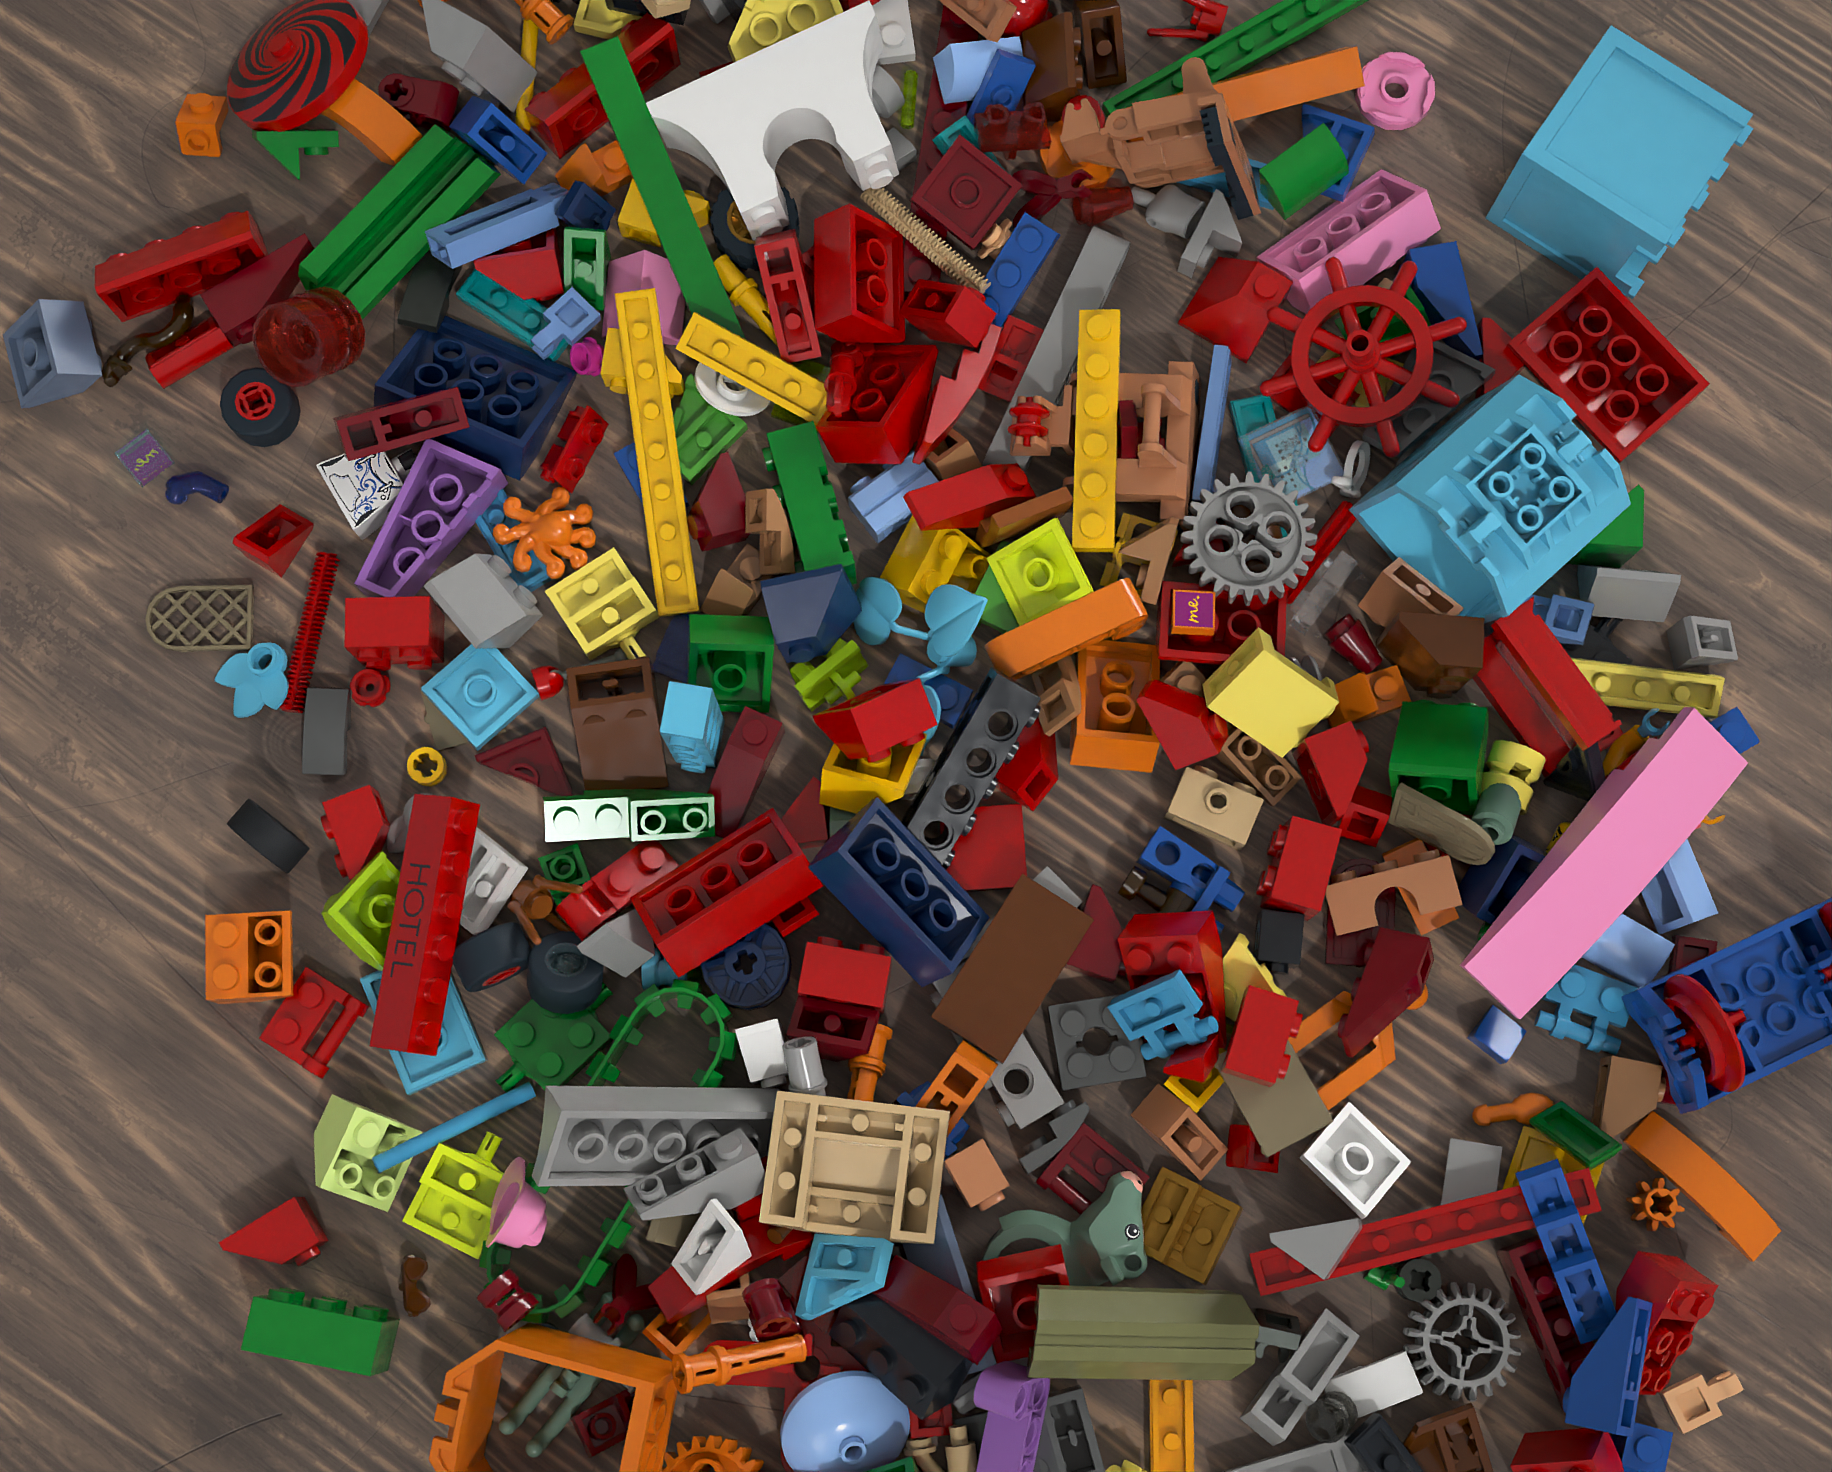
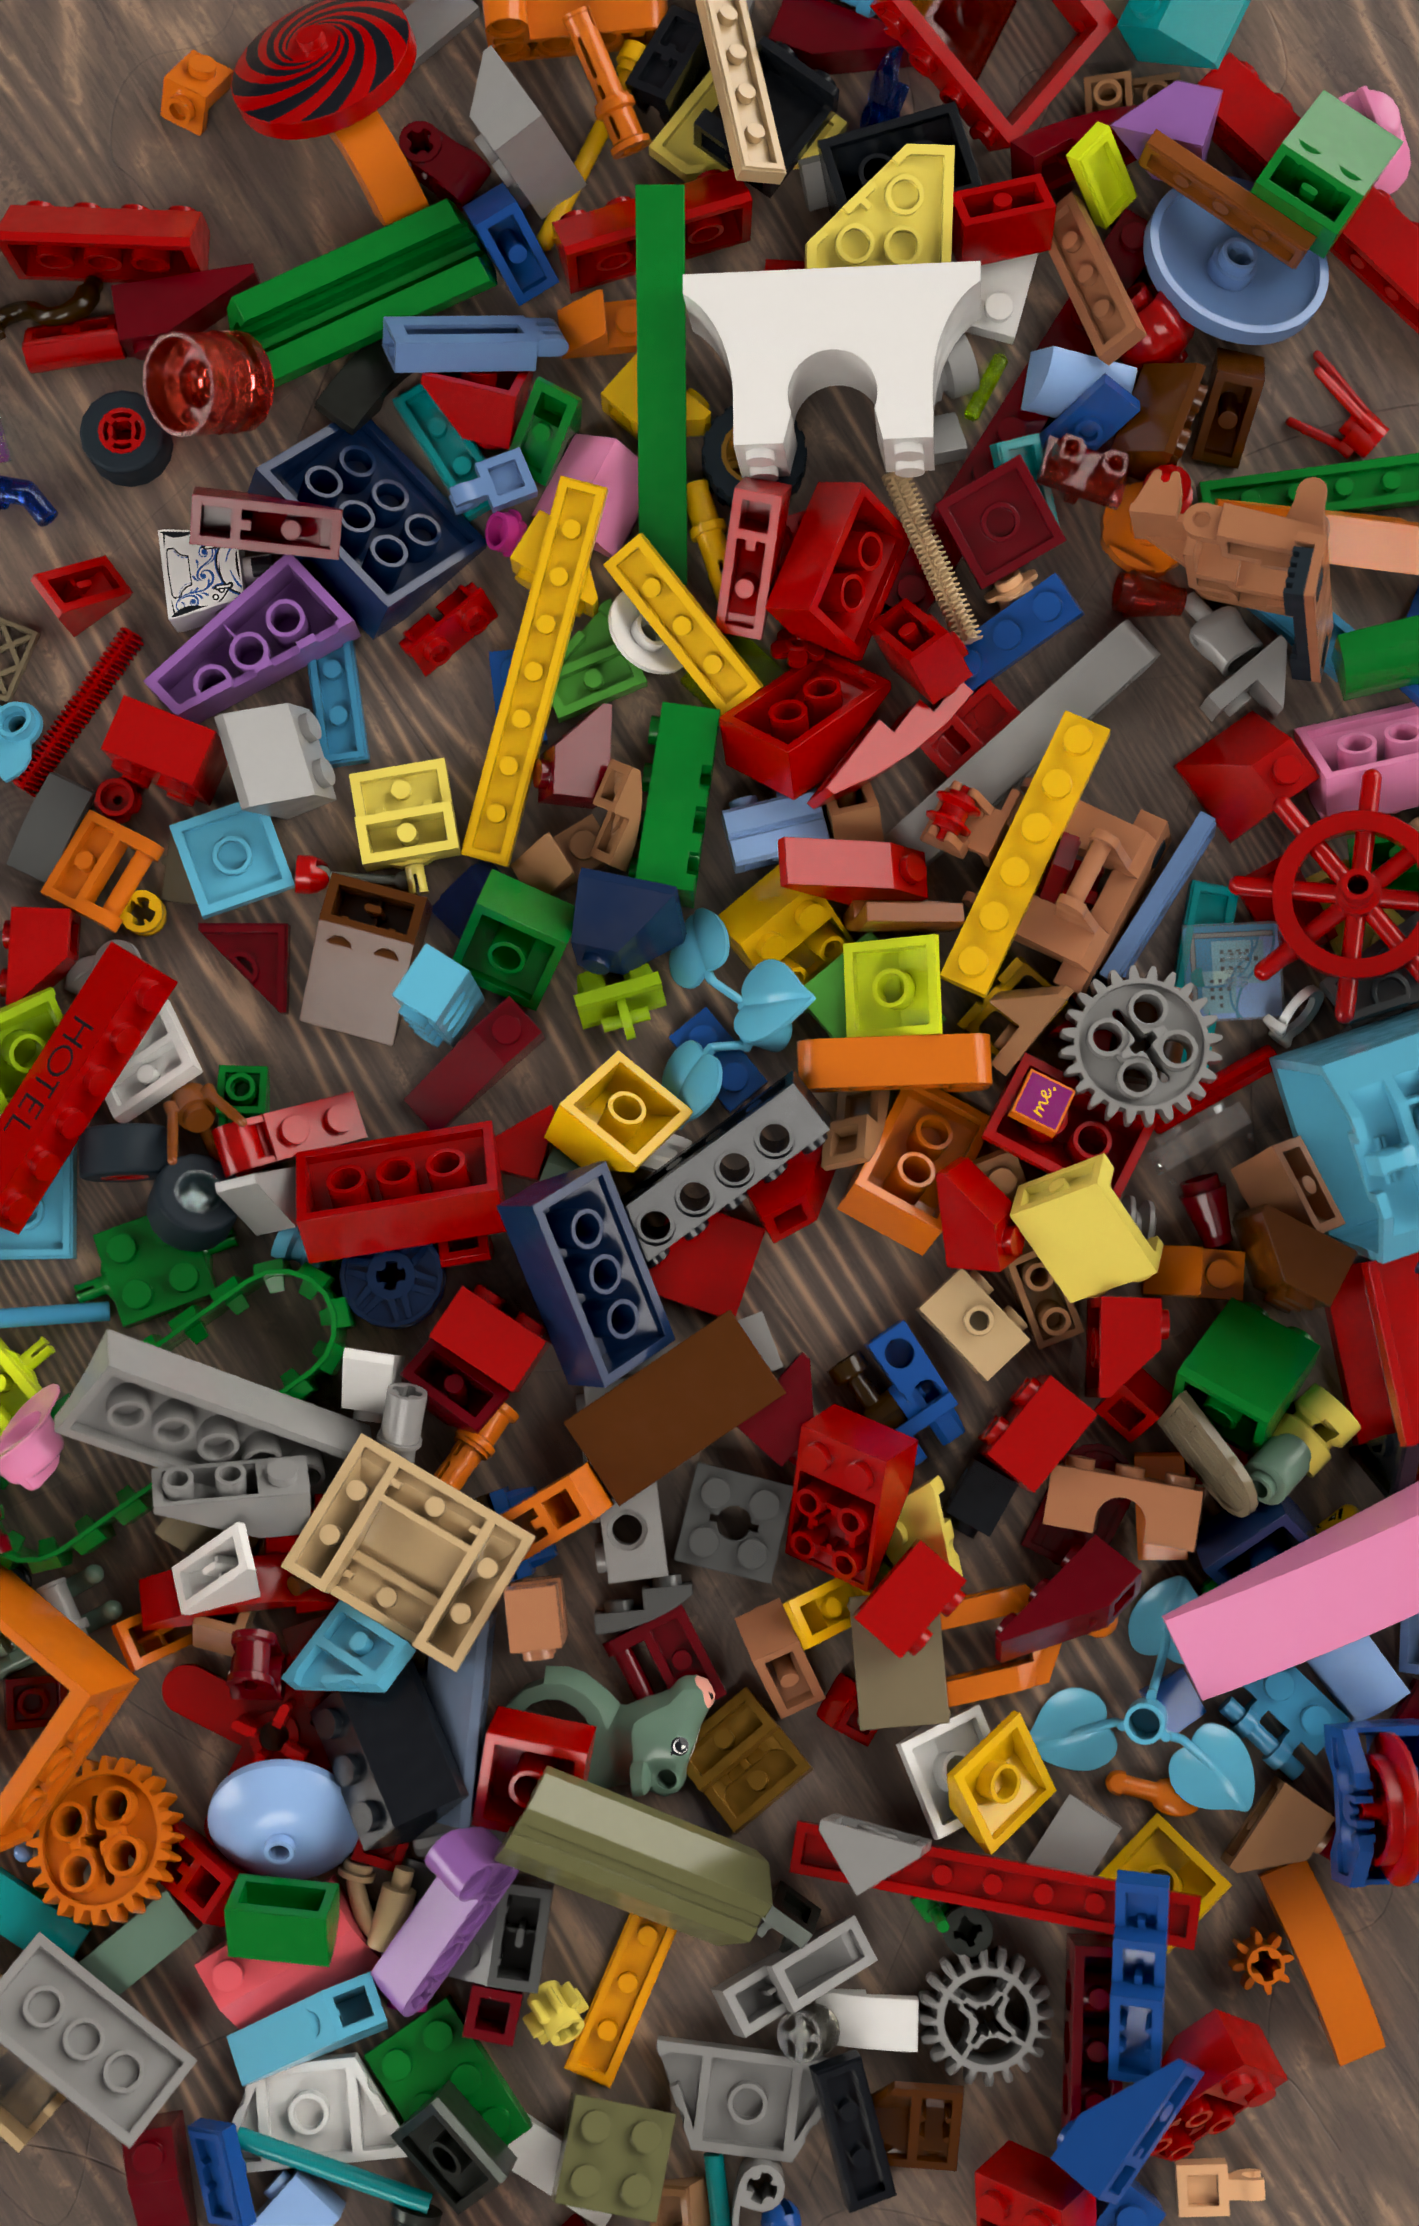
camera: 20 degrees right, 5 degrees up
green slope [252,129,339,180] -> none
orange animal [493,487,596,579] -> none
slope [543,789,715,842] -> none
dark blue bracket [555,181,616,231] -> none
dark red piece [593,1253,658,1336] -> none
orange pin [671,1333,807,1394] -> none
red slope [813,678,938,763] -> none
red axle [824,352,857,417] -> none
dark red slope [872,1255,1003,1365] -> none
dark red piece [1012,169,1093,227] -> none
dark azure plate [1107,969,1219,1060] -> none
red slope [1163,1034,1219,1082] -> none
green tile [1529,1101,1622,1170] -> none
none -> orange plate [40,809,165,933]
none -> yellow slope [947,1710,1057,1855]
none -> medium azure plant [1030,1575,1255,1812]

